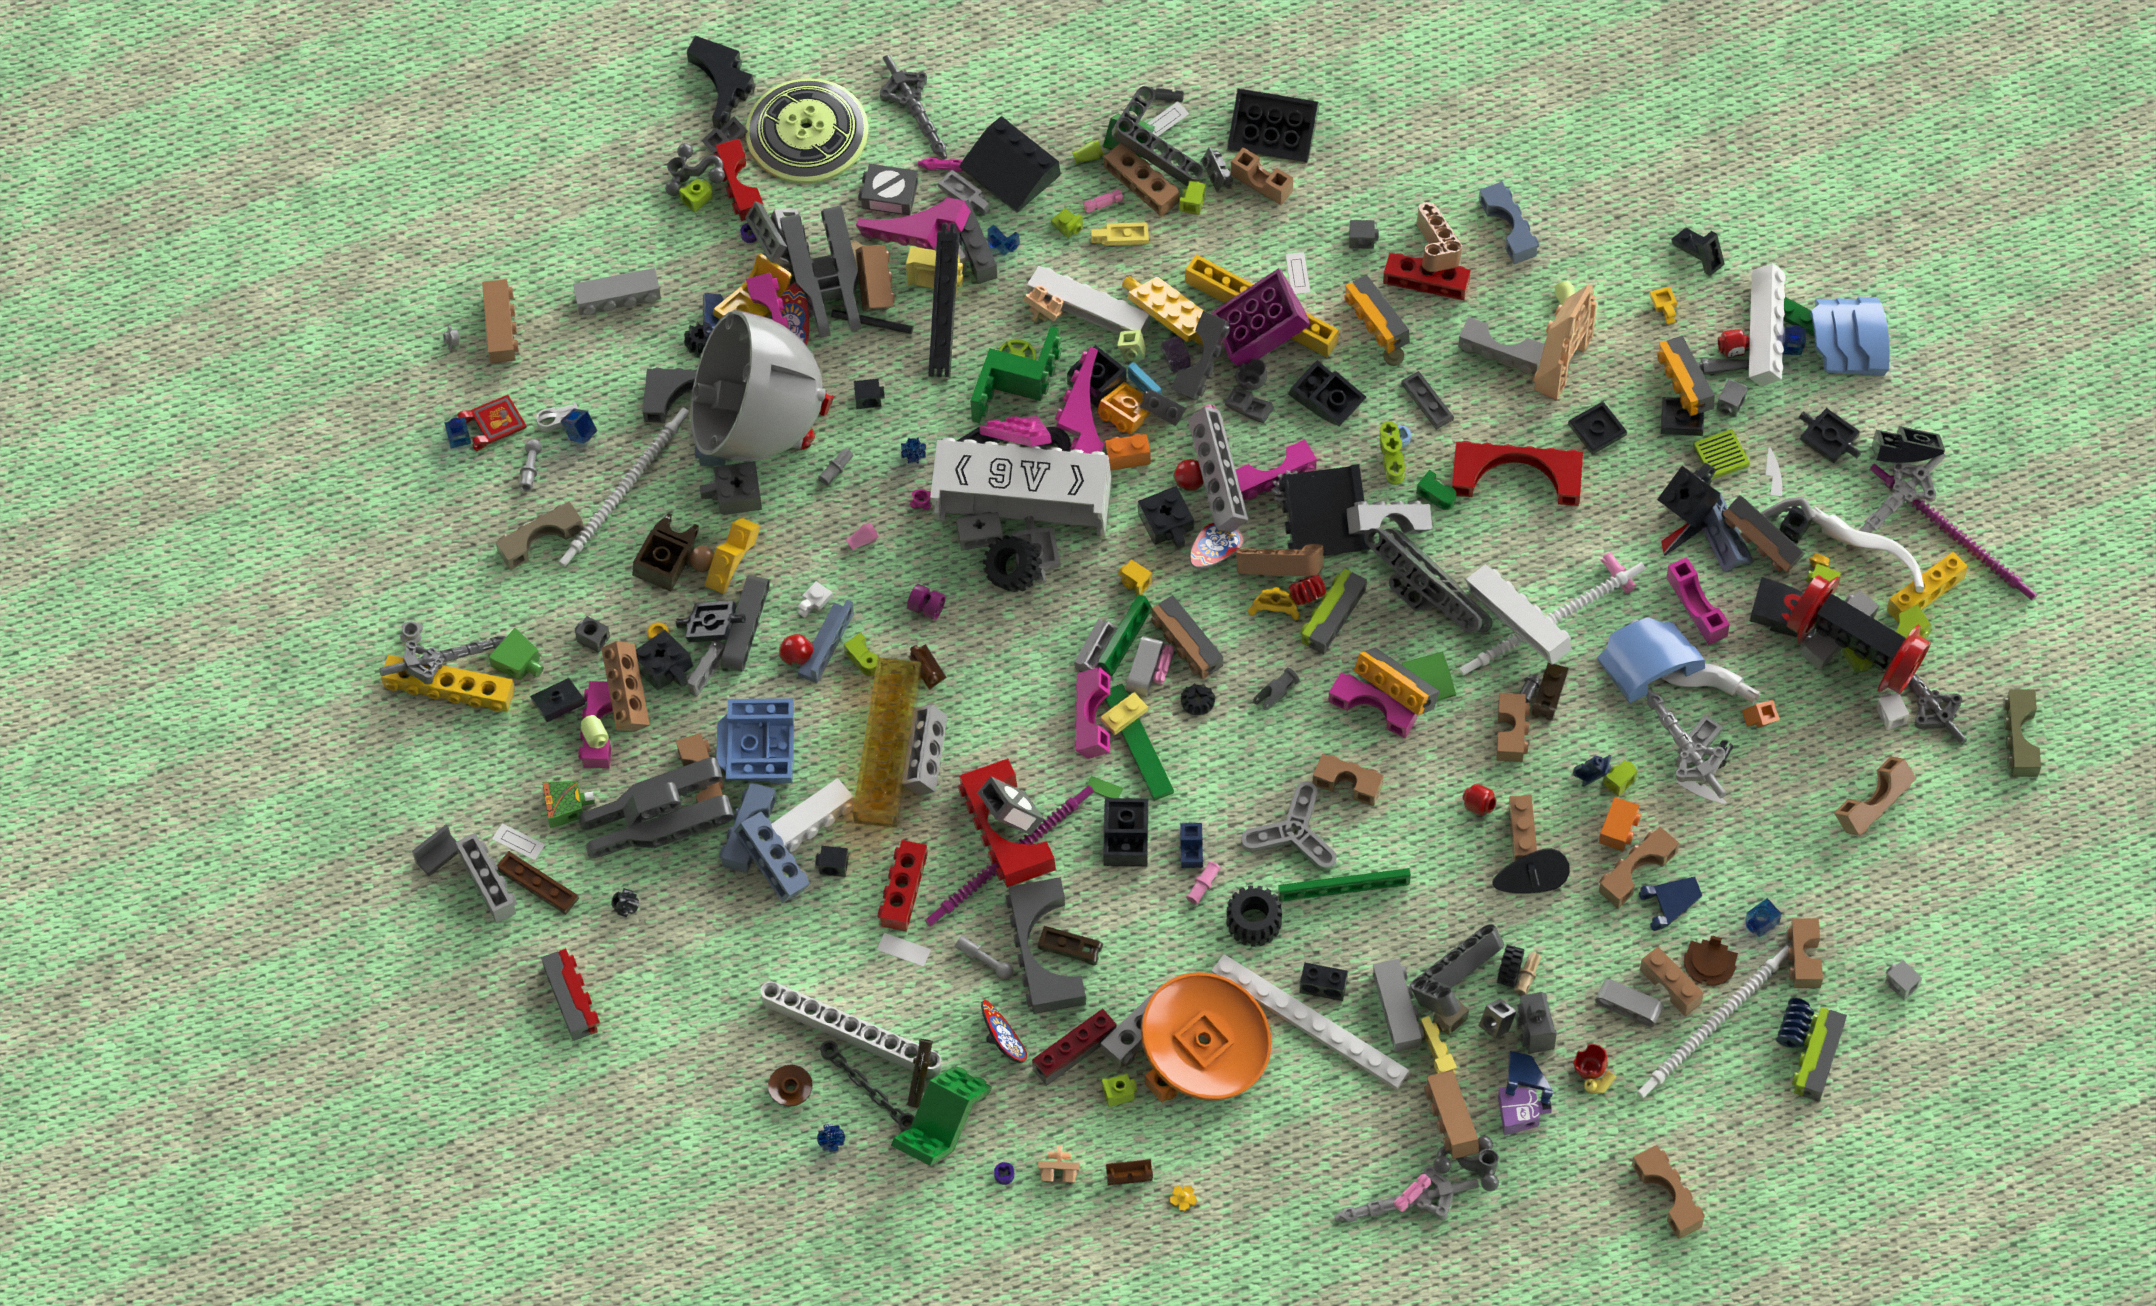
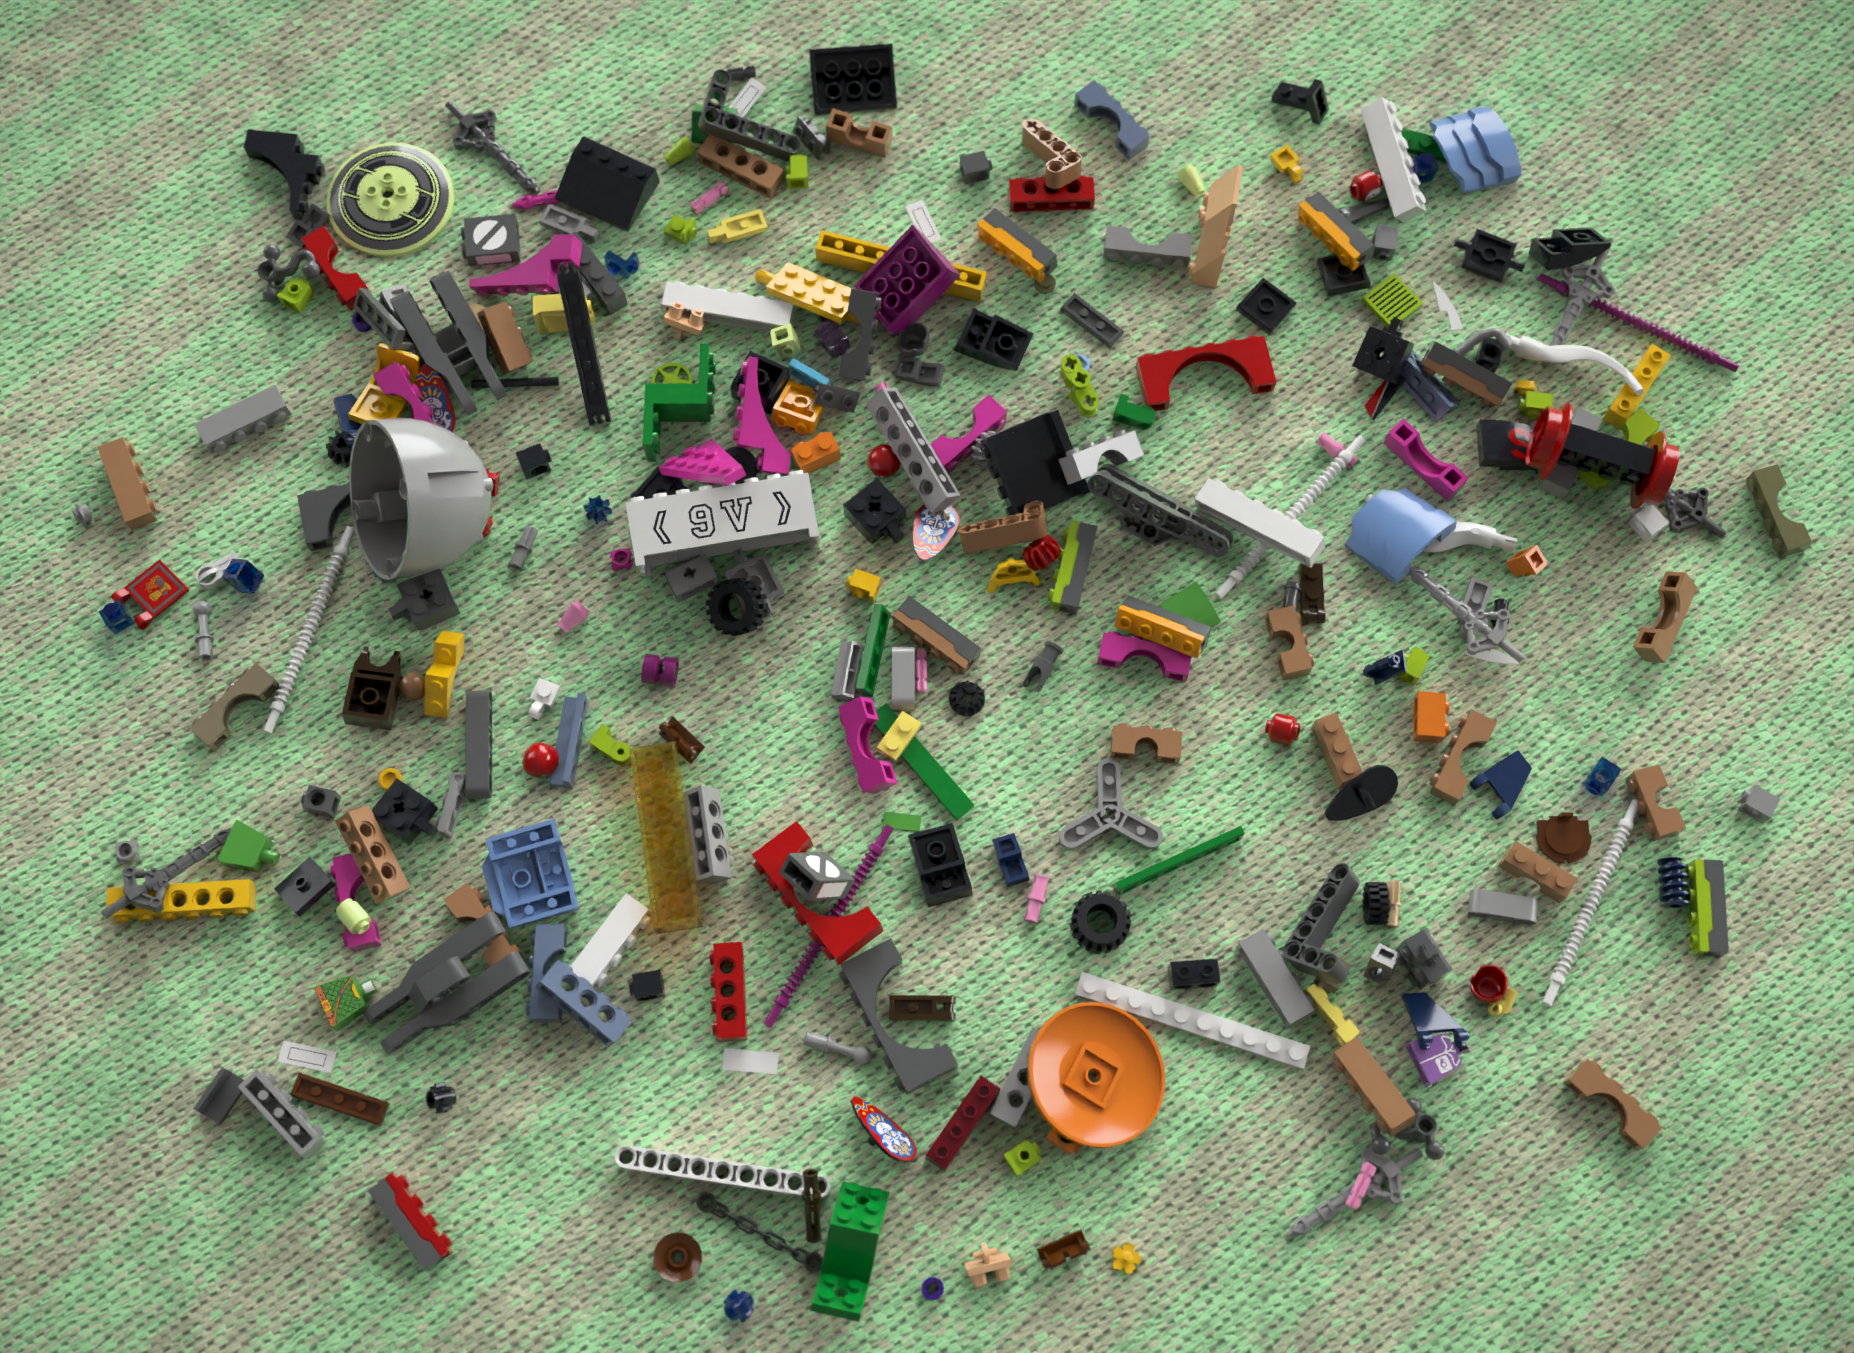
camera: 20 degrees left, 10 degrees up
black plate [676,600,746,642] -> none

